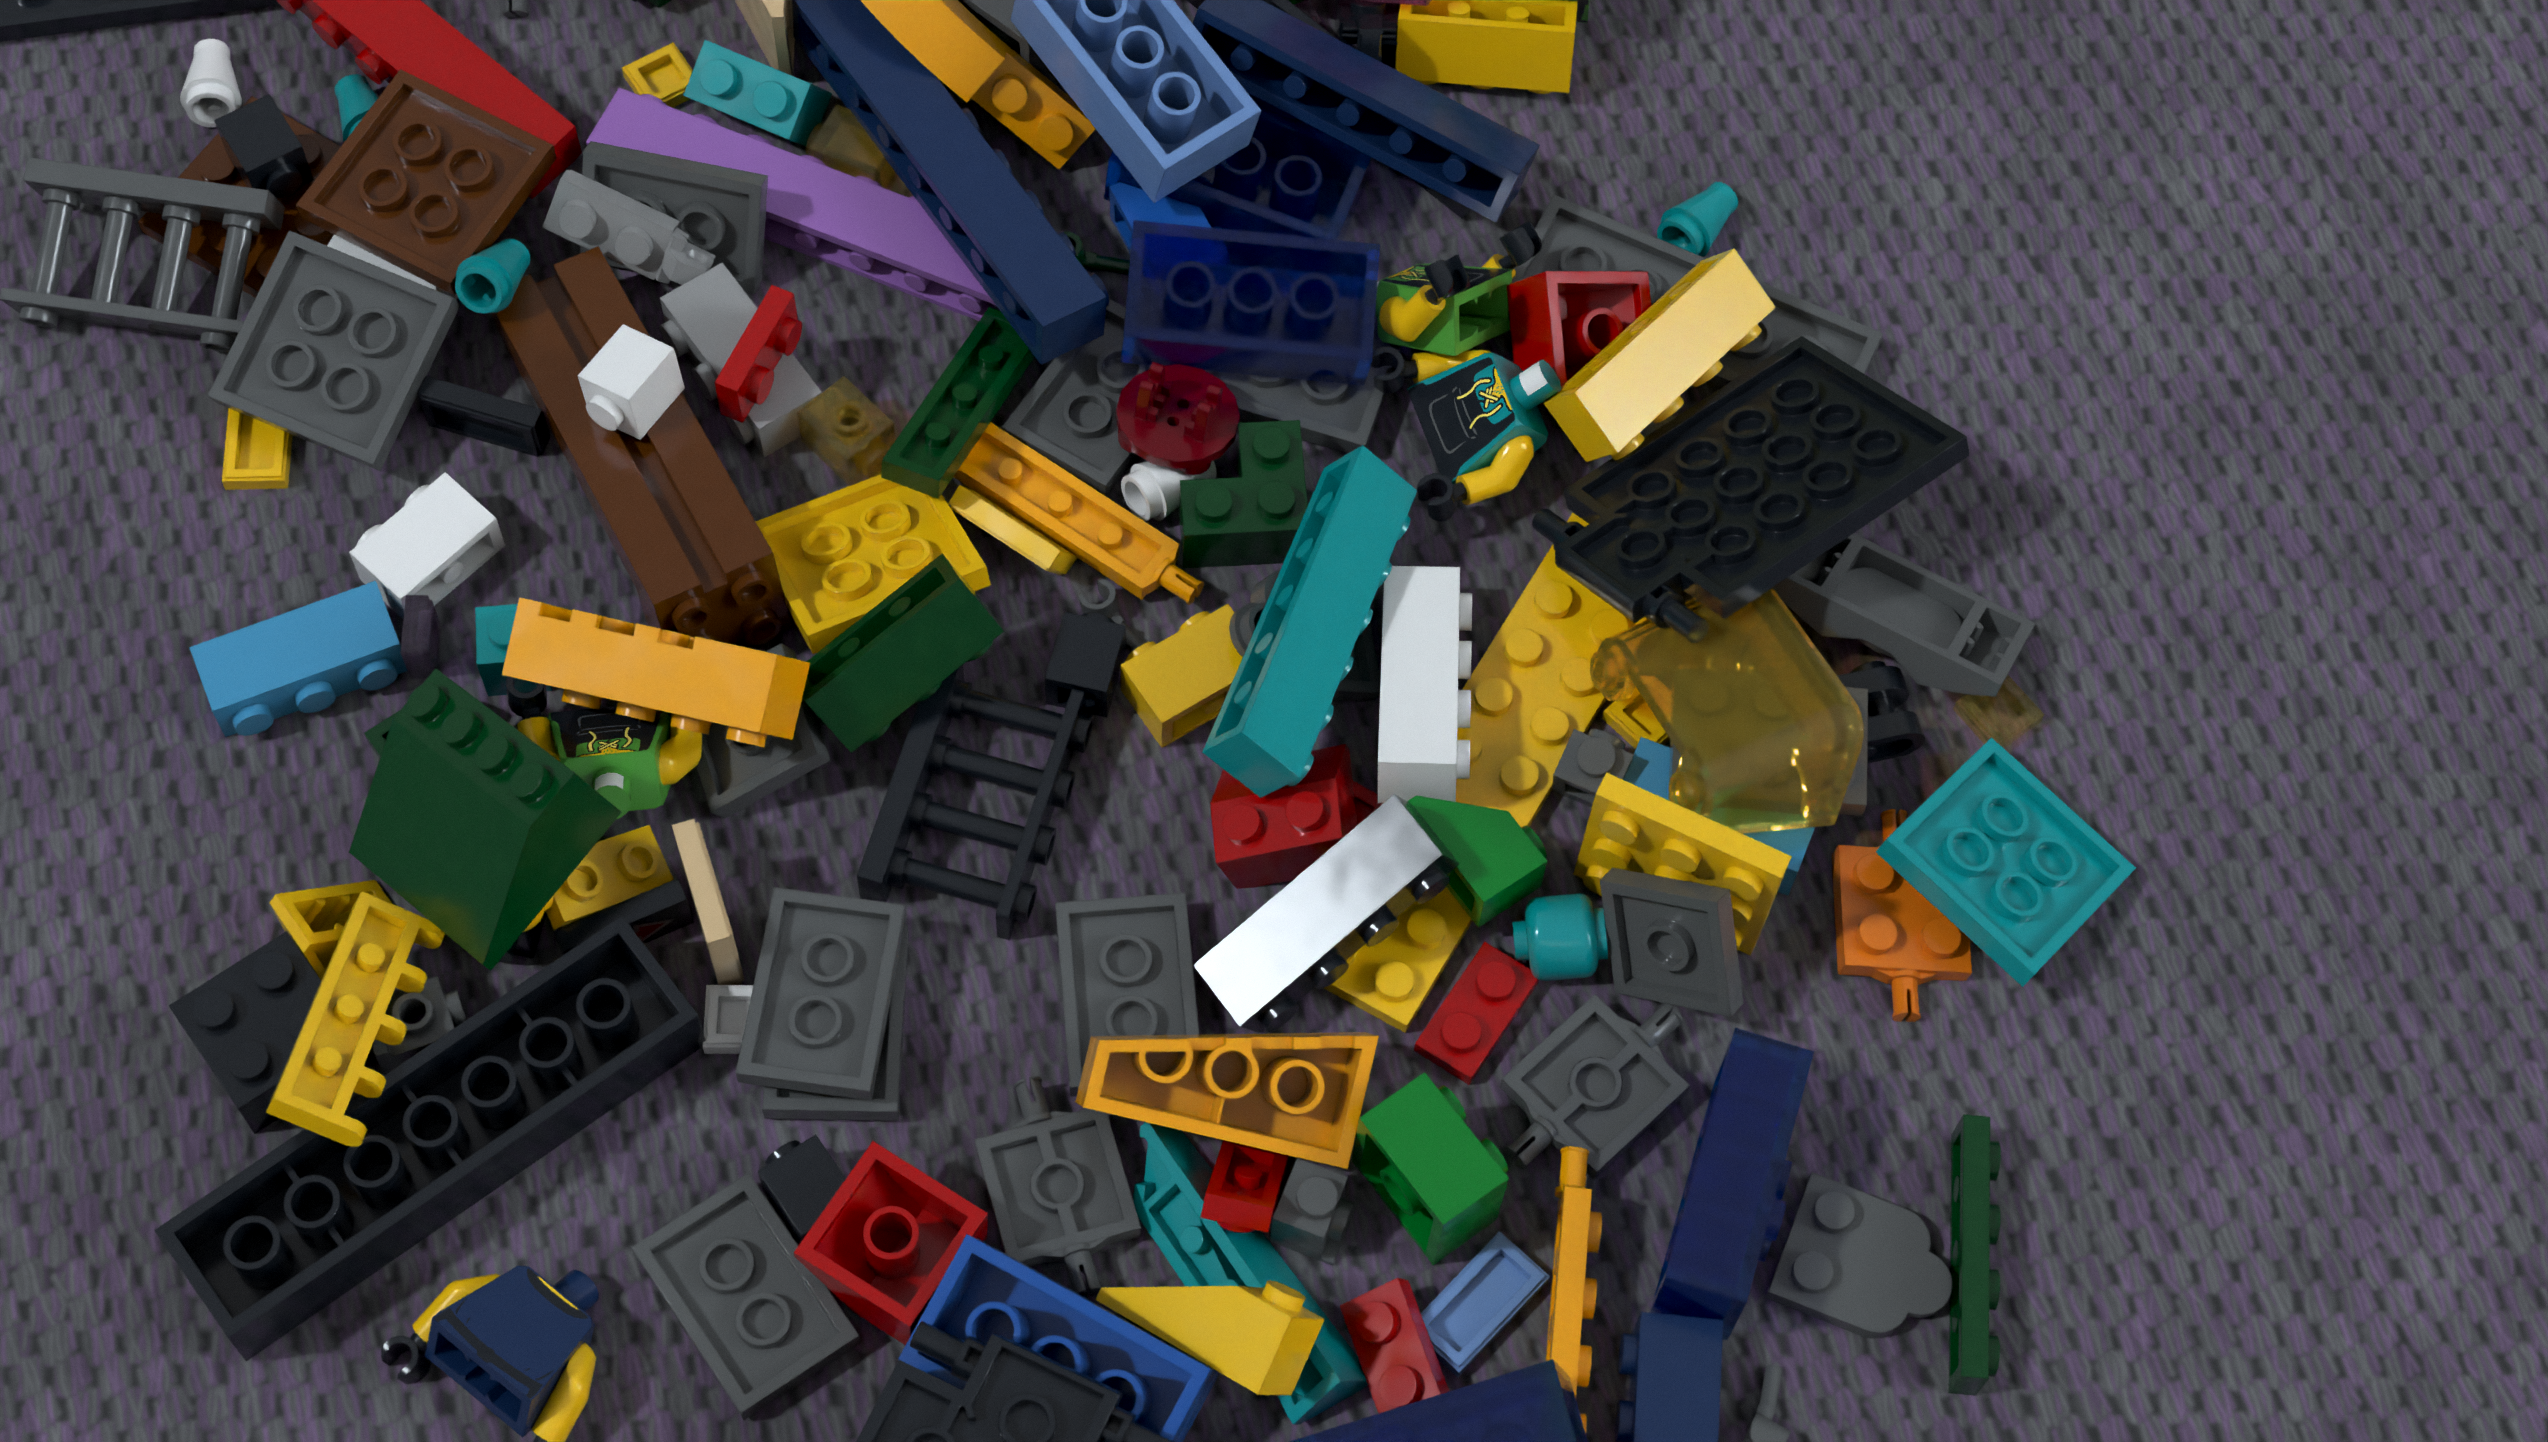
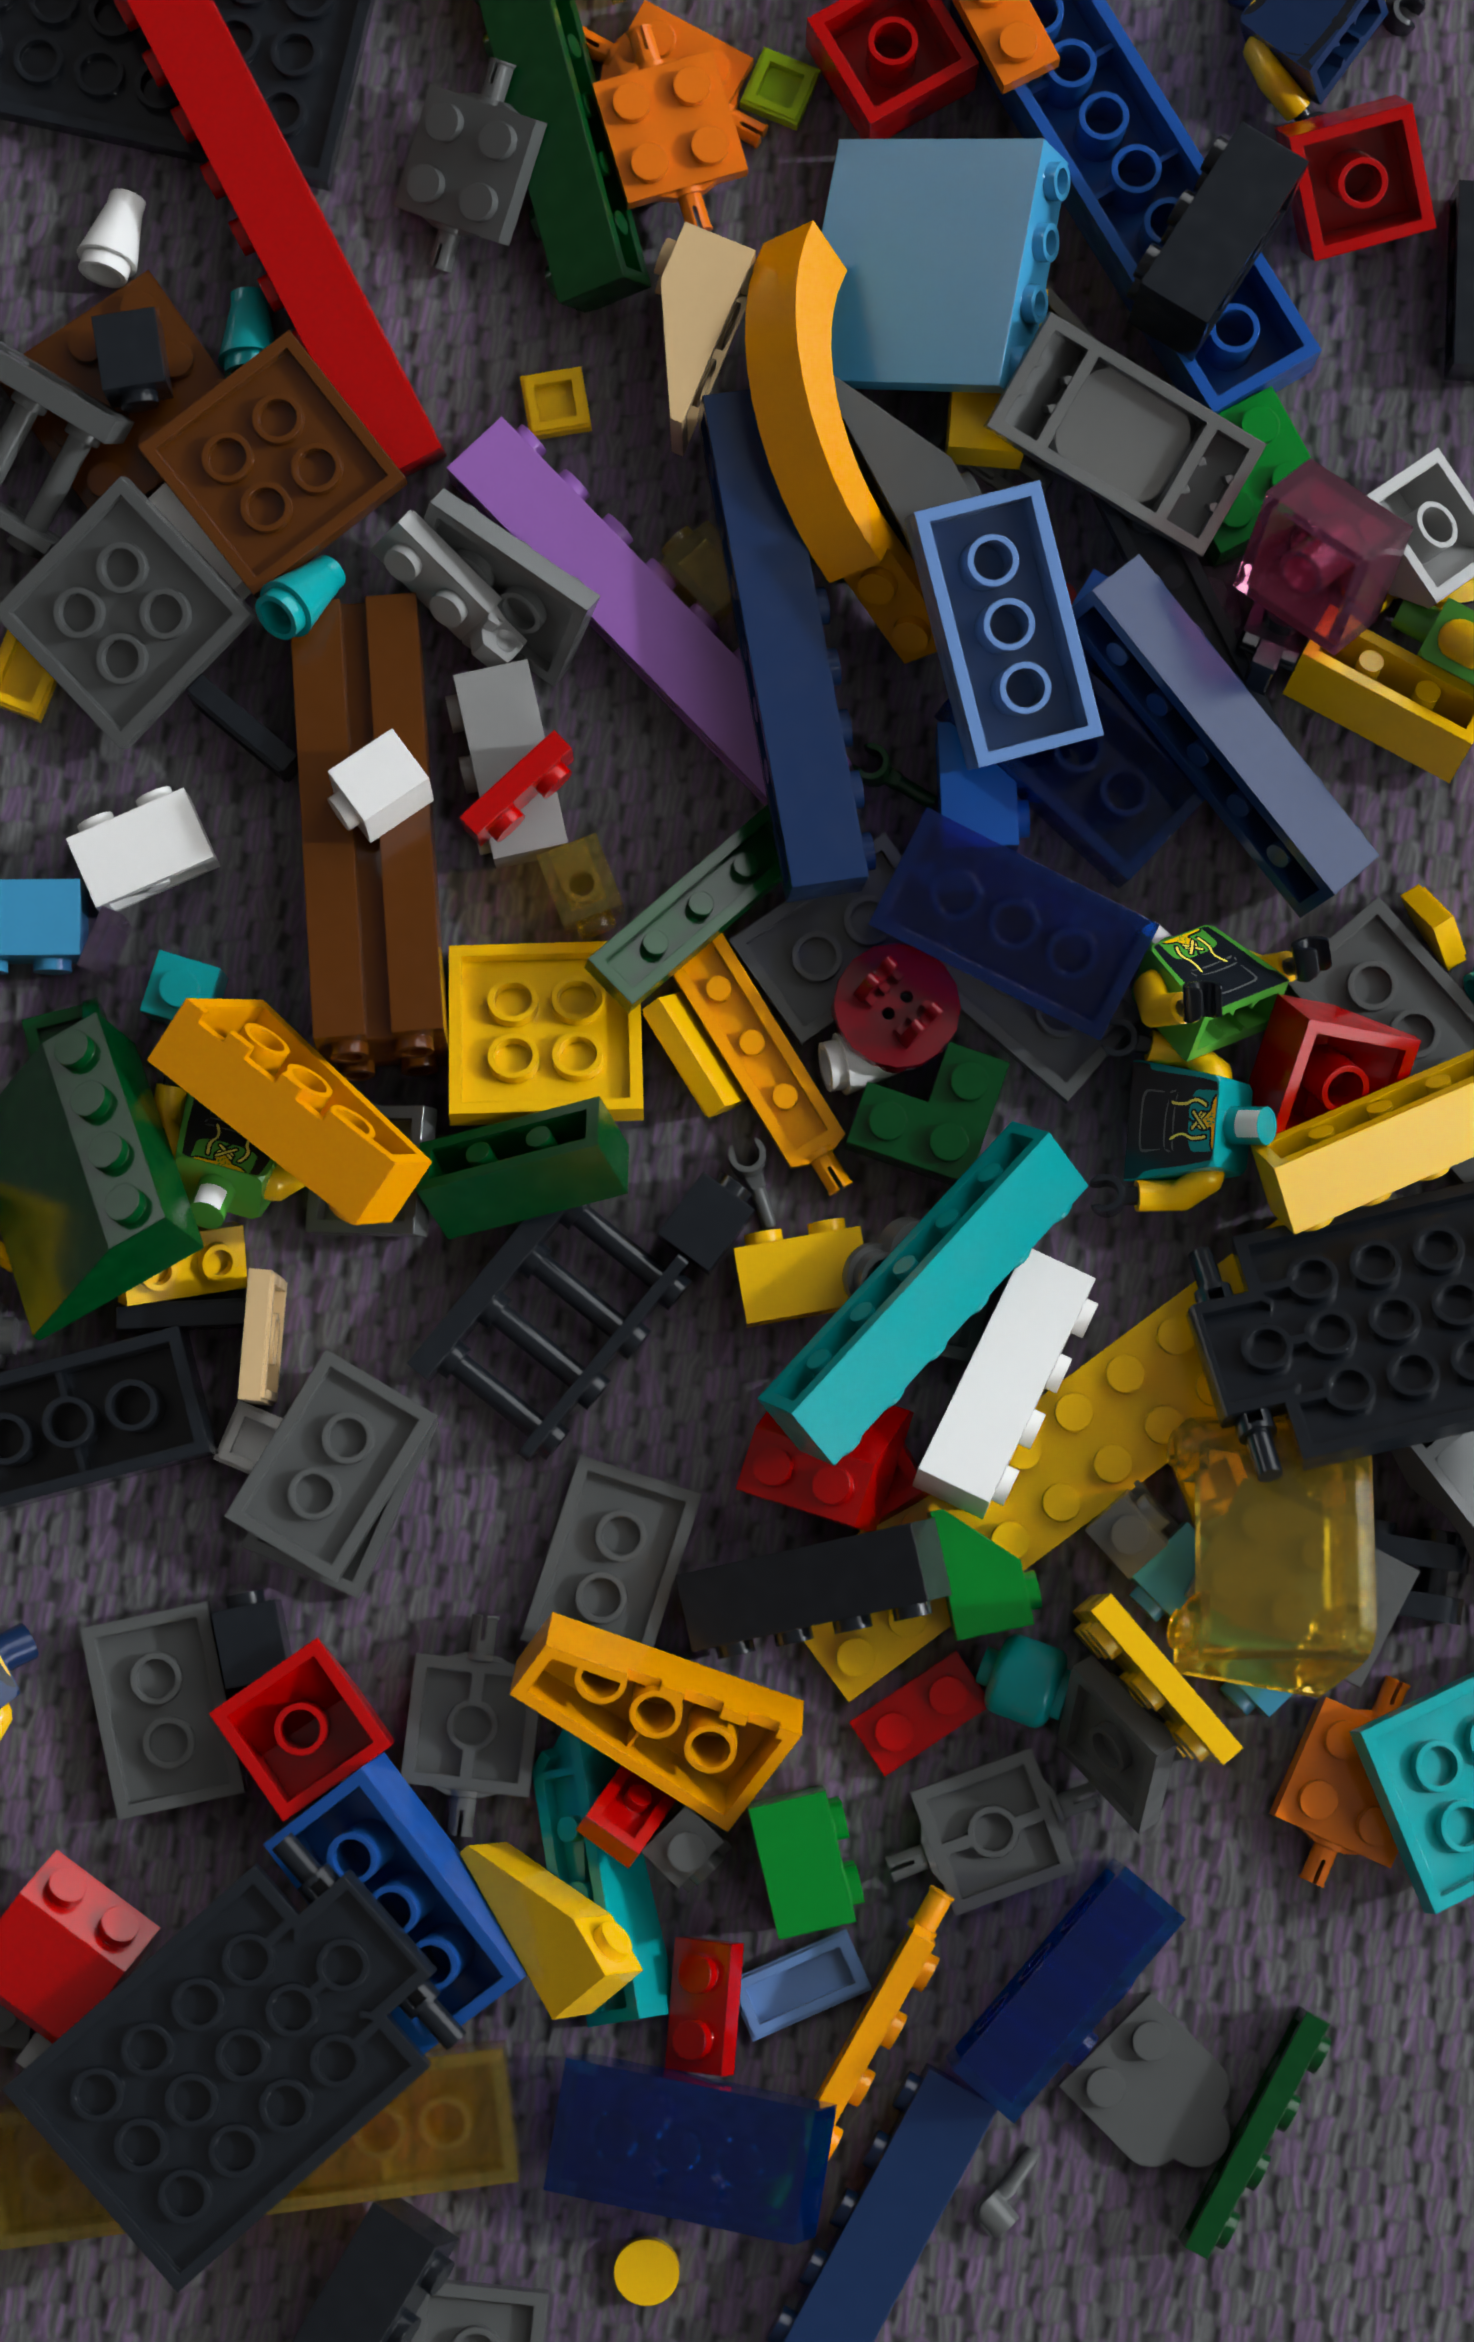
camera: 25 degrees right, 20 degrees up
teal brick [683,40,832,147] -> none
none -> yellow tile [1400,884,1466,971]

